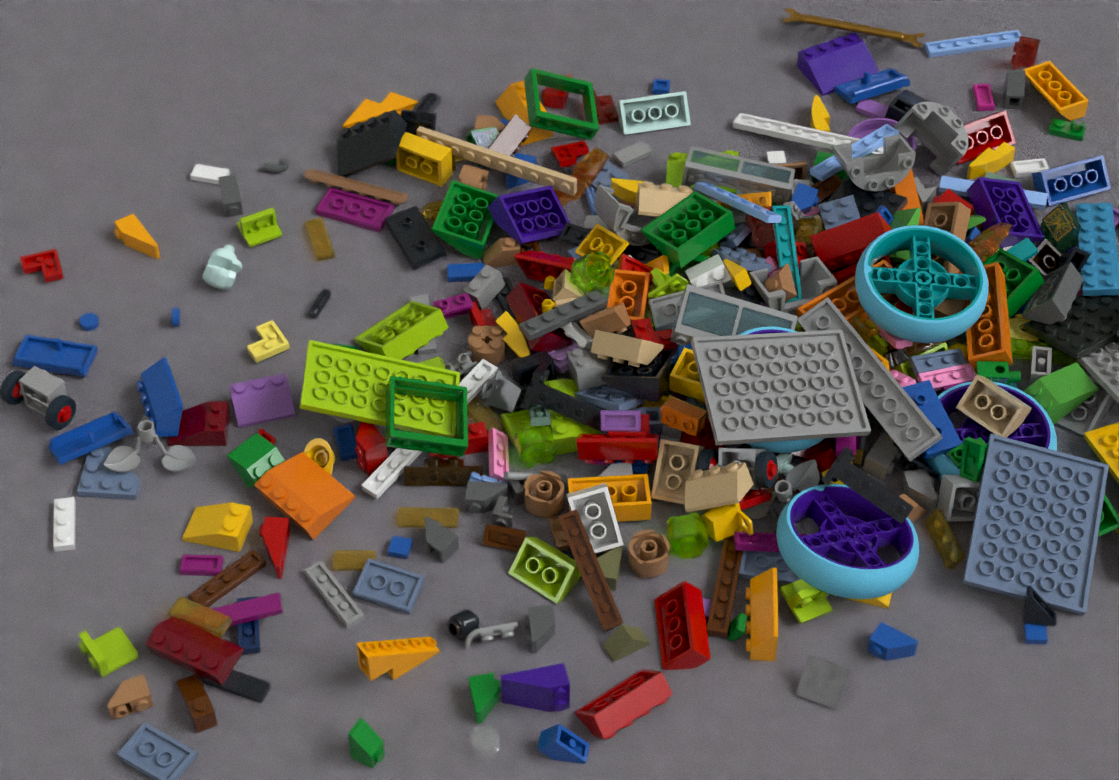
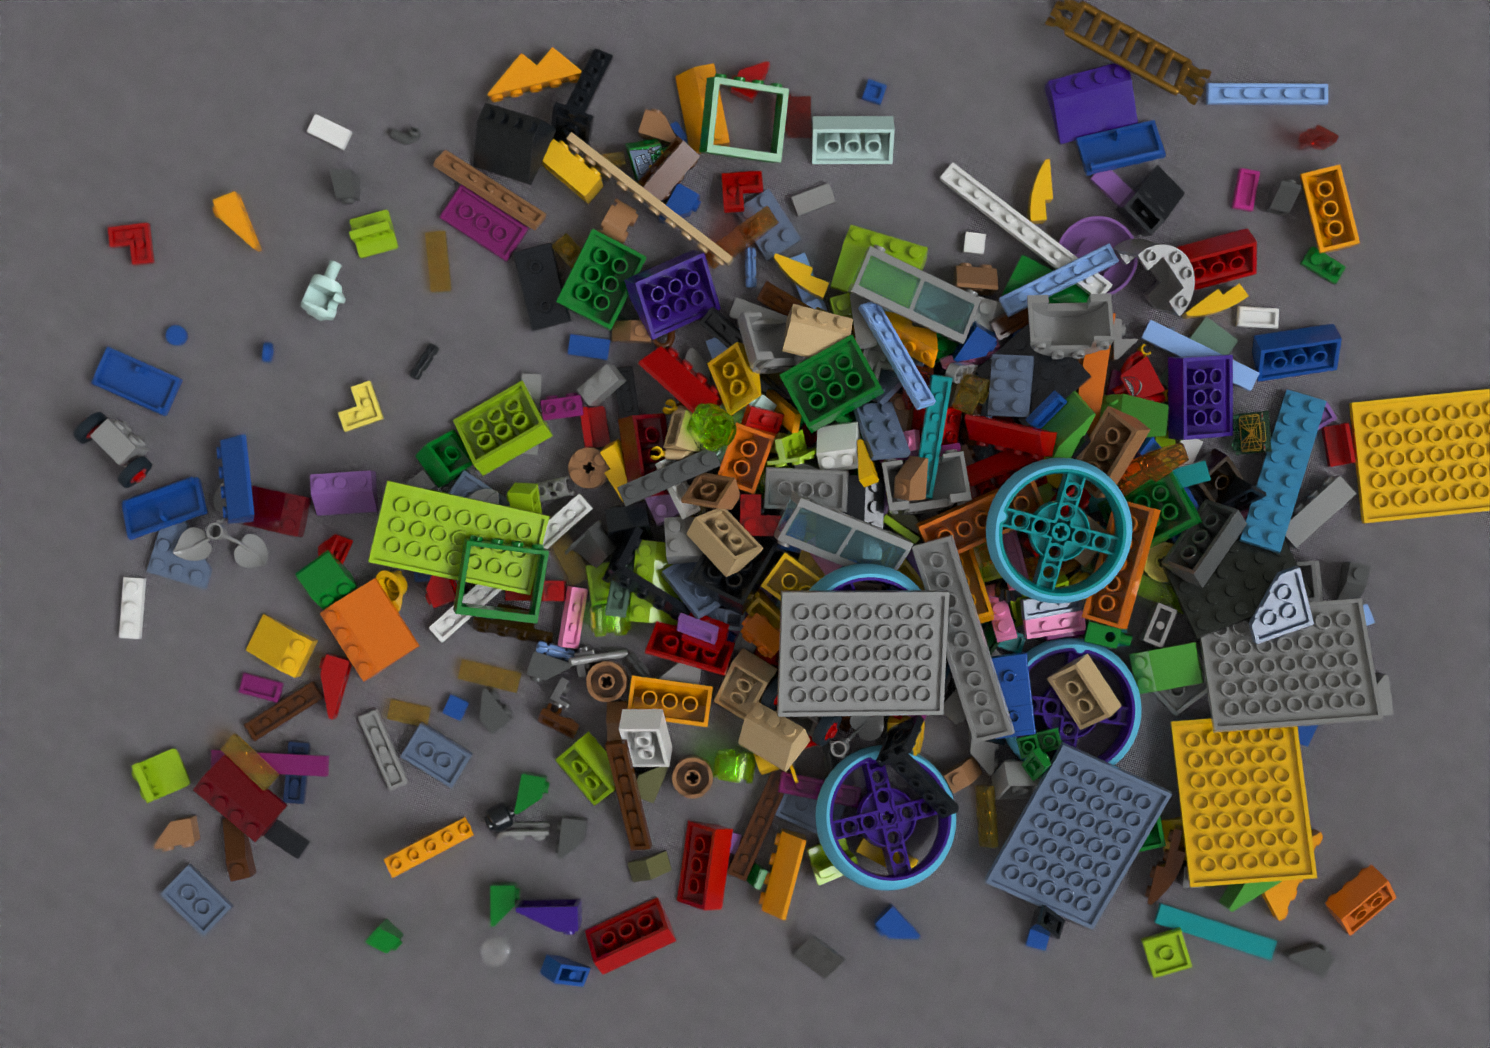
camera: 15 degrees right, 40 degrees up
none -> green slope [514,771,550,814]

